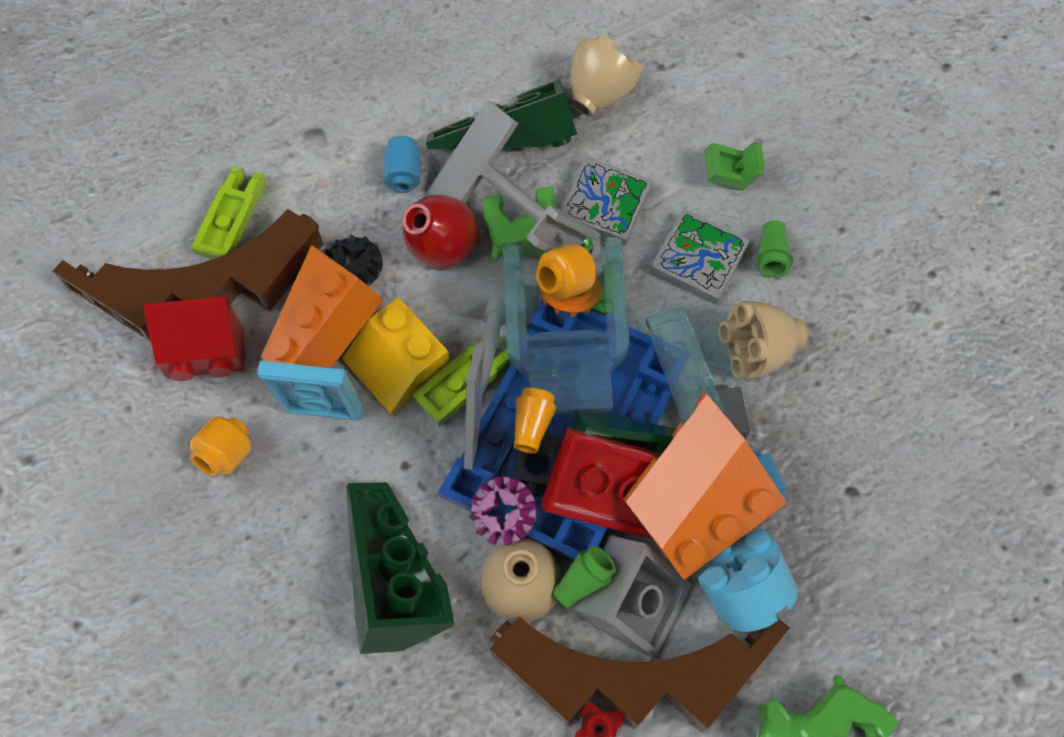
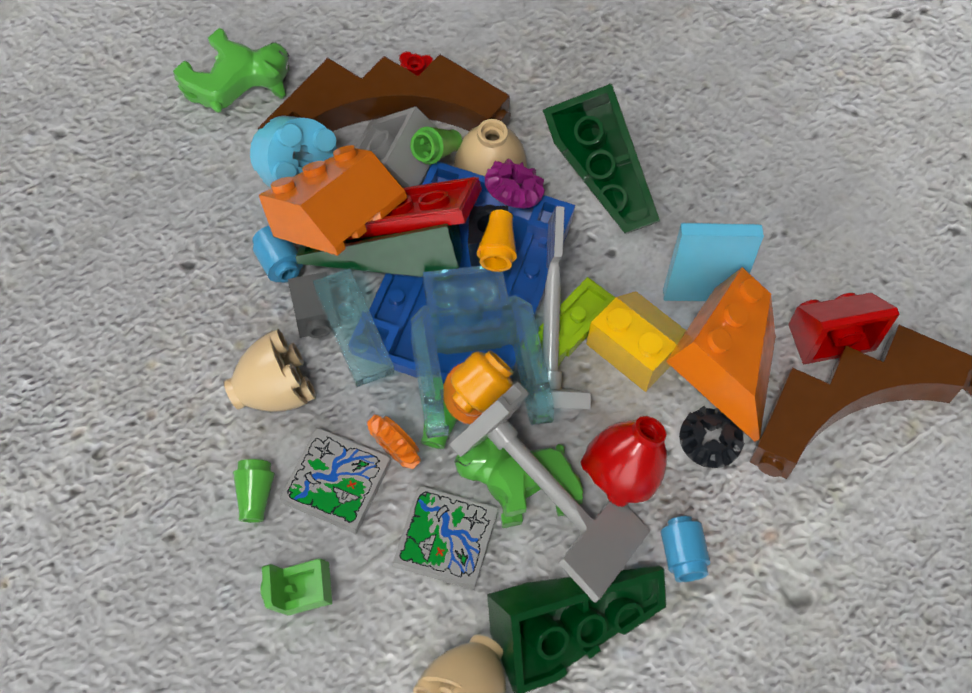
camera: 170 degrees right, 5 degrees down
light orange head [190,416,251,477] -> none
lime hinge [191,166,266,259] -> none
none -> orange gear [367,414,421,469]

